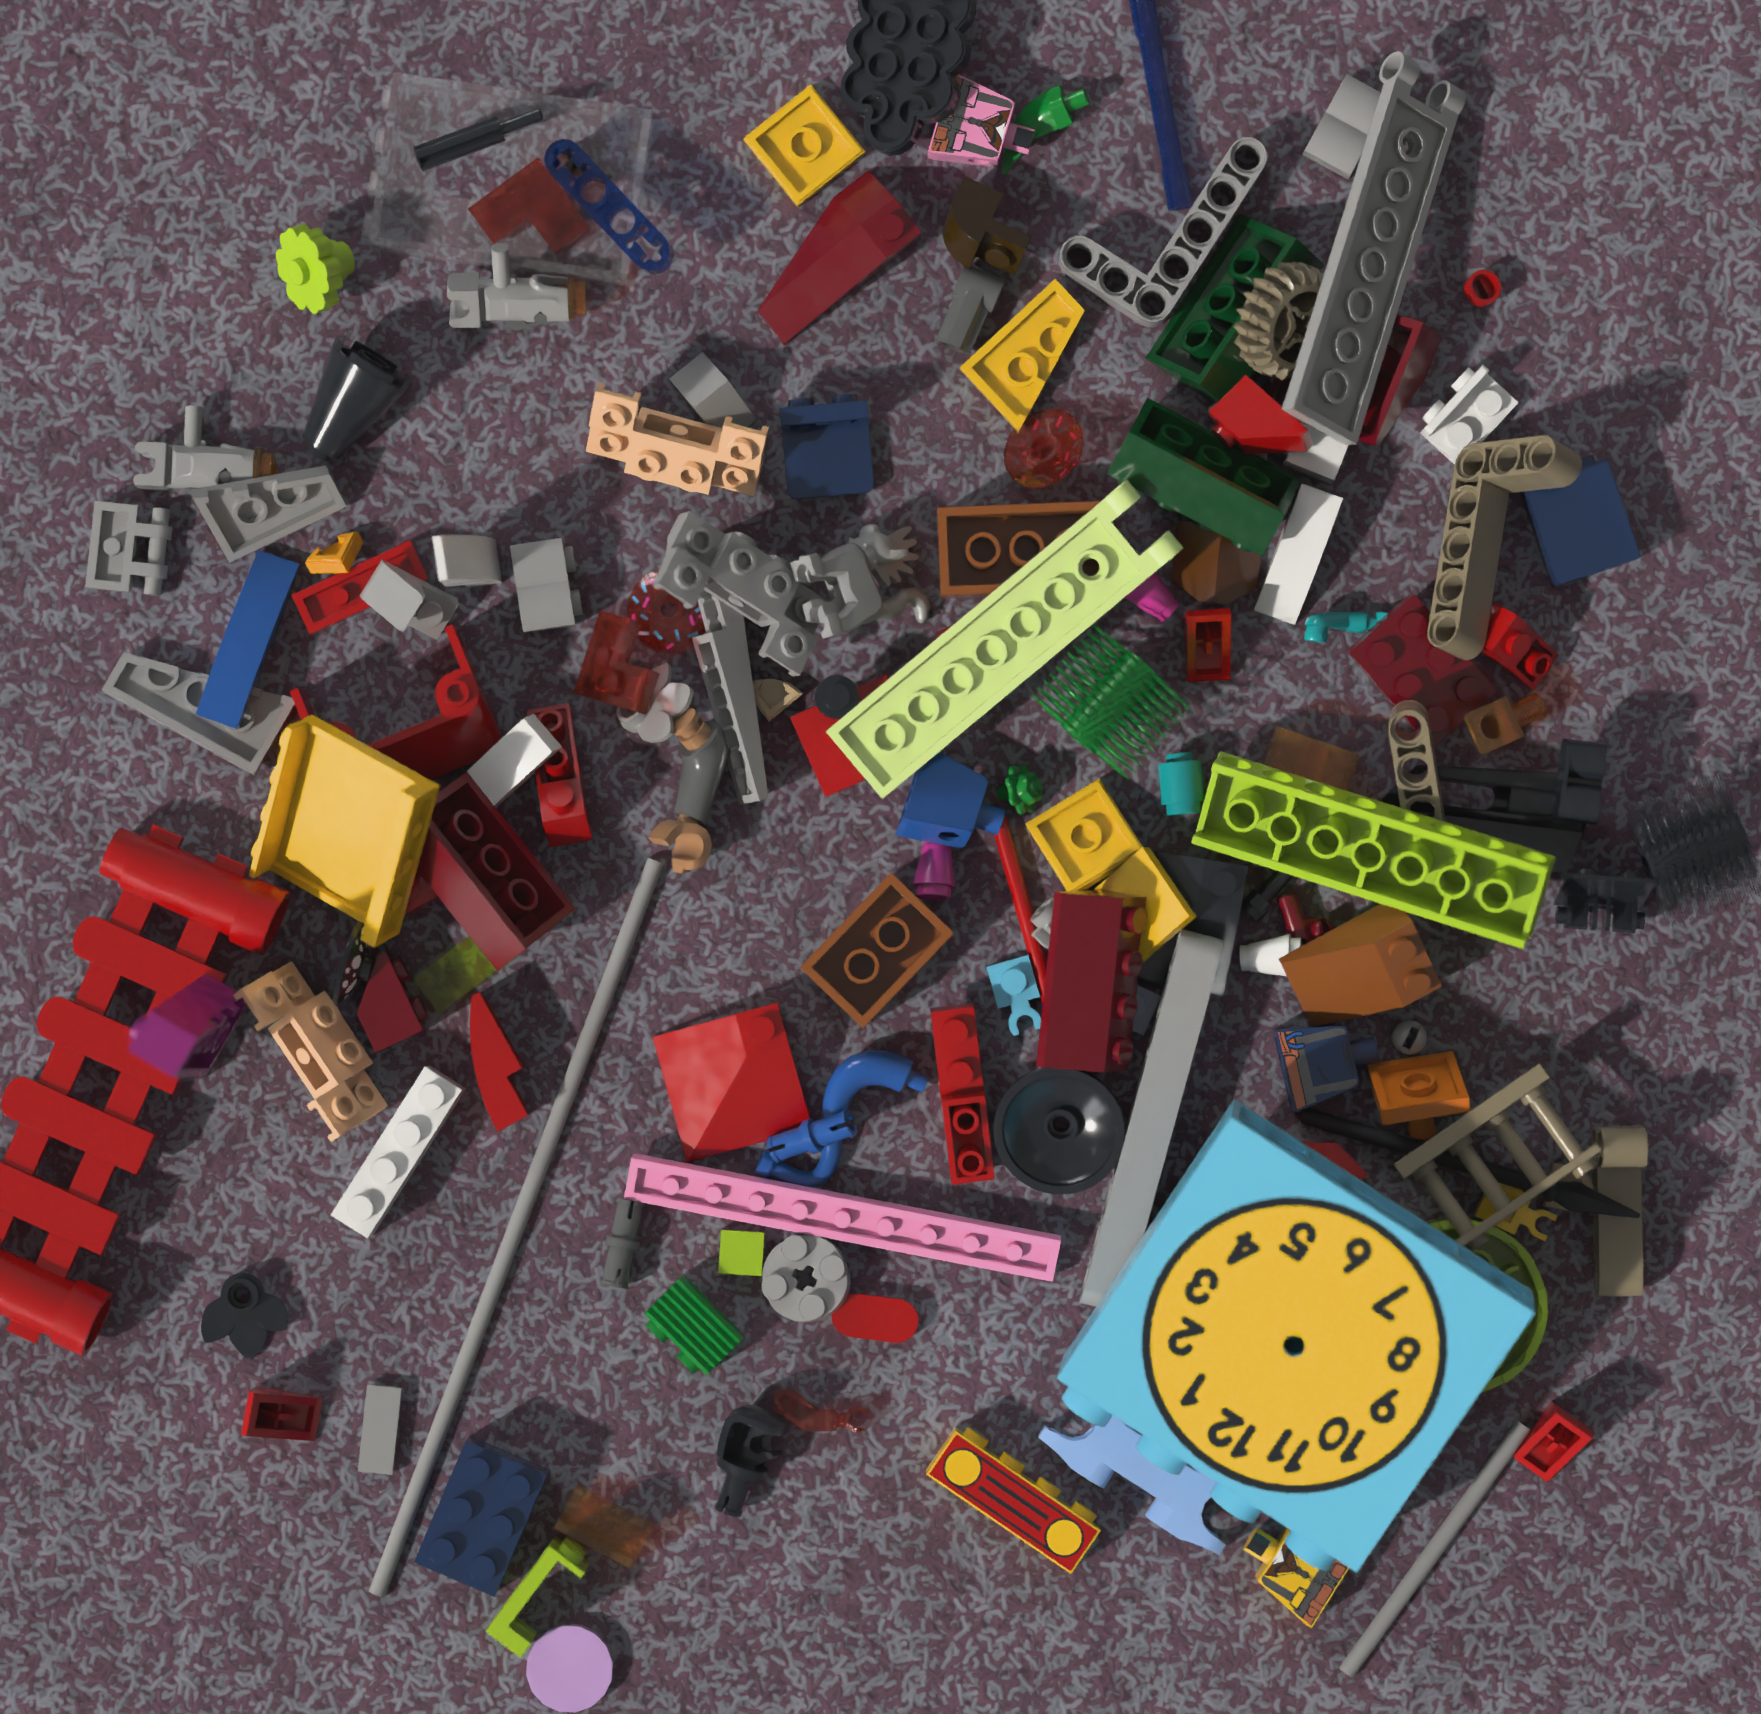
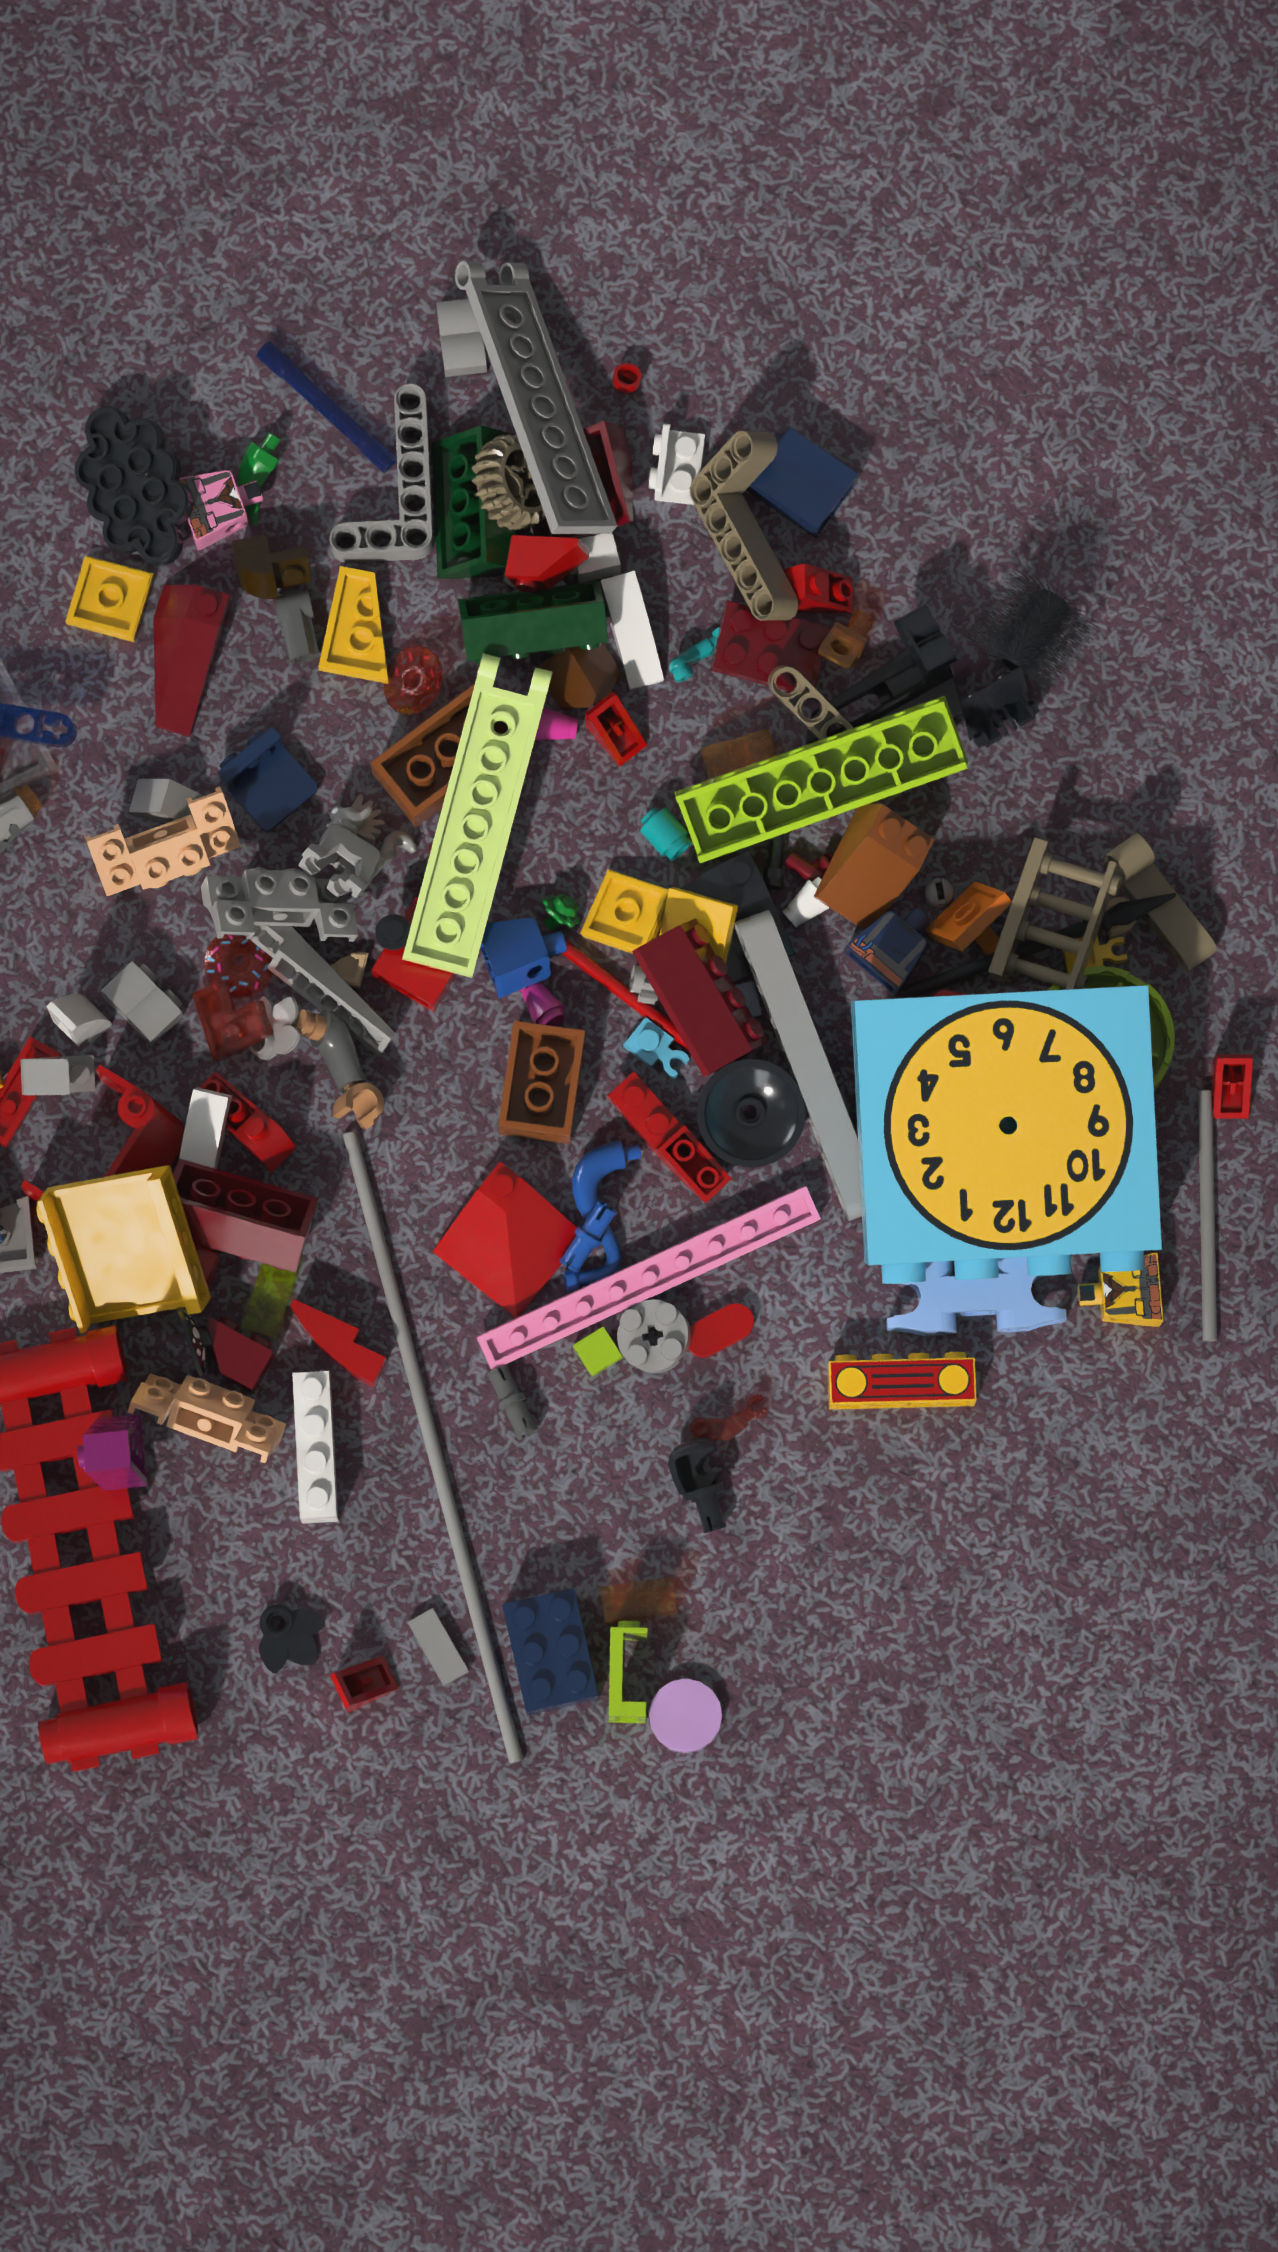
camera: 40 degrees left, 10 degrees down
green brick [644,1274,744,1375] -> none
green piece [1031,624,1190,780] -> none

